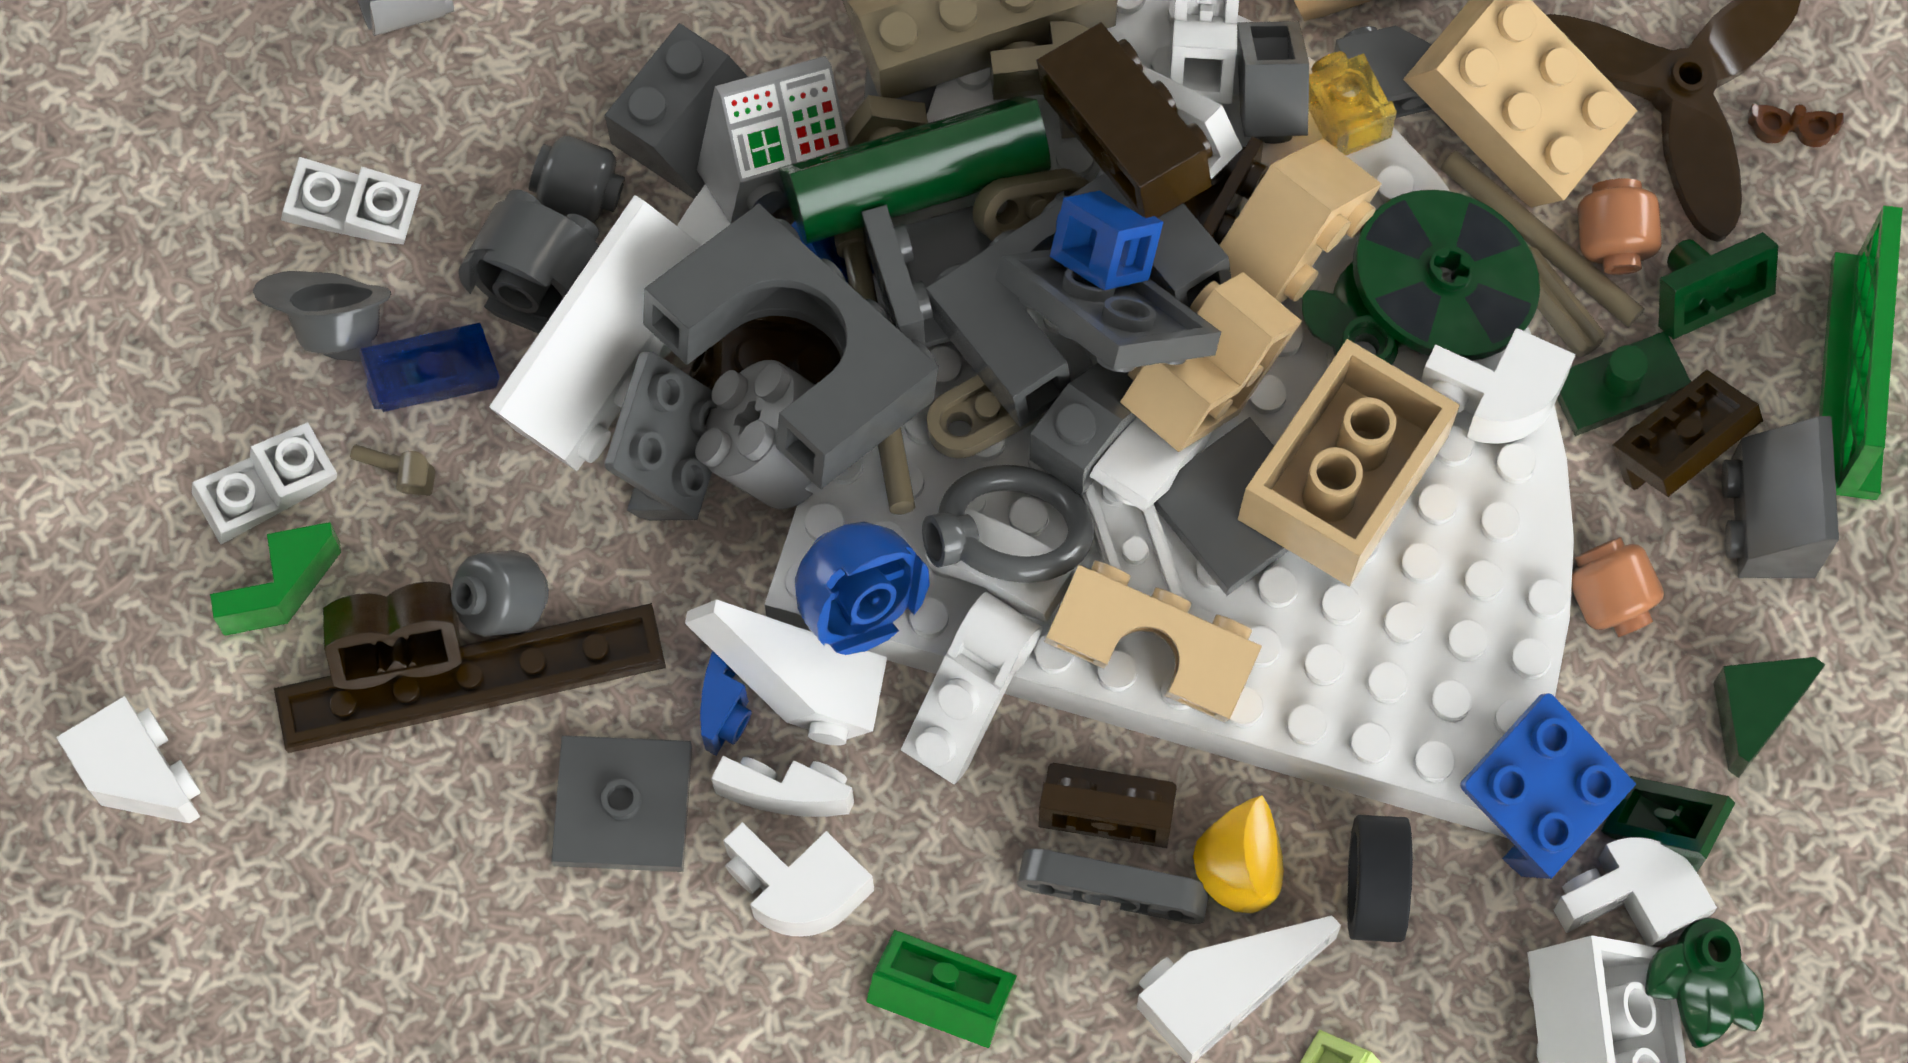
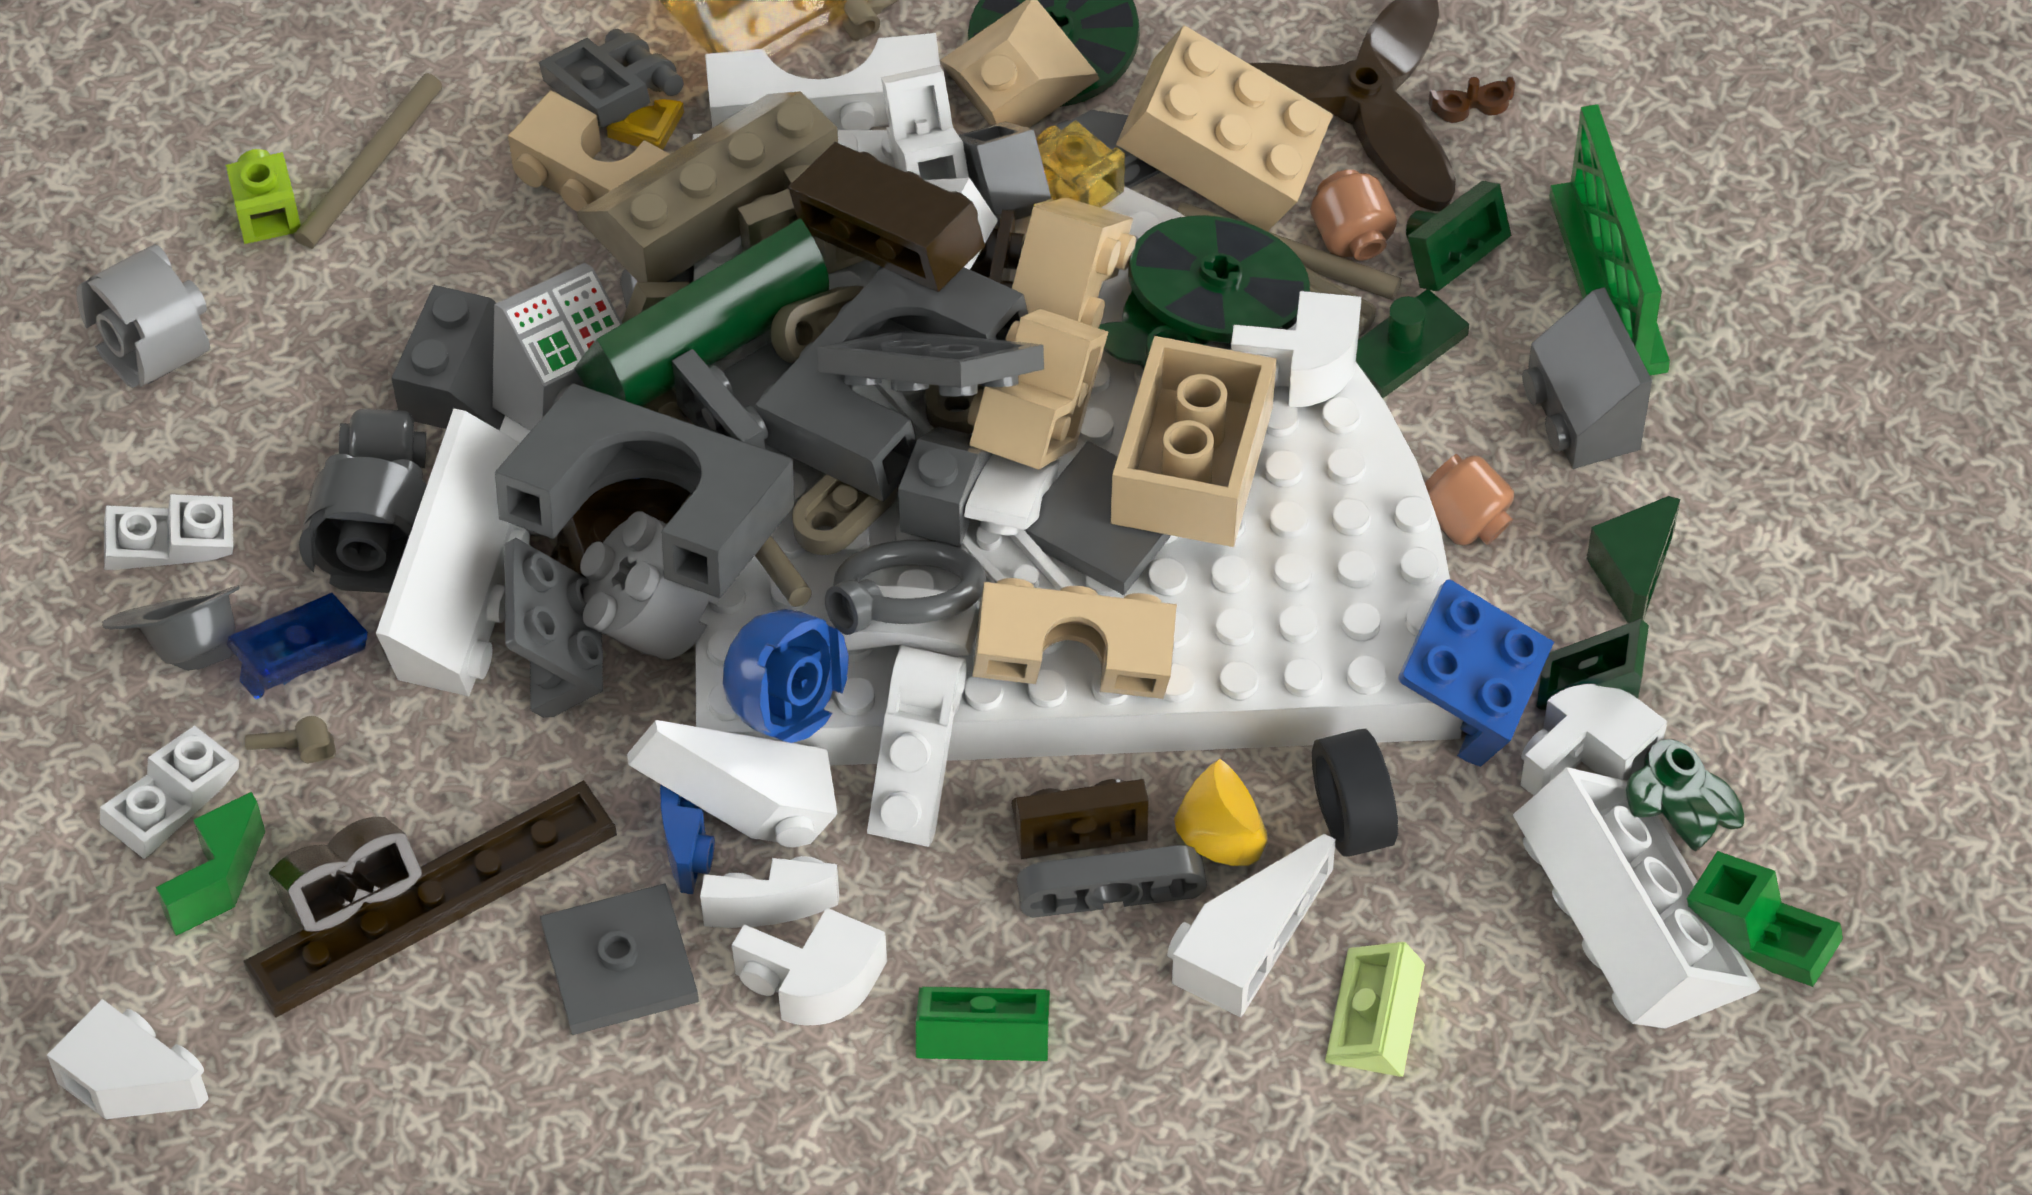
camera: 20 degrees left, 15 degrees down
dark grey head [451,550,549,636] -> none
blue brick [1049,190,1163,290] -> none
dark brown bracket [1612,369,1763,497] -> none

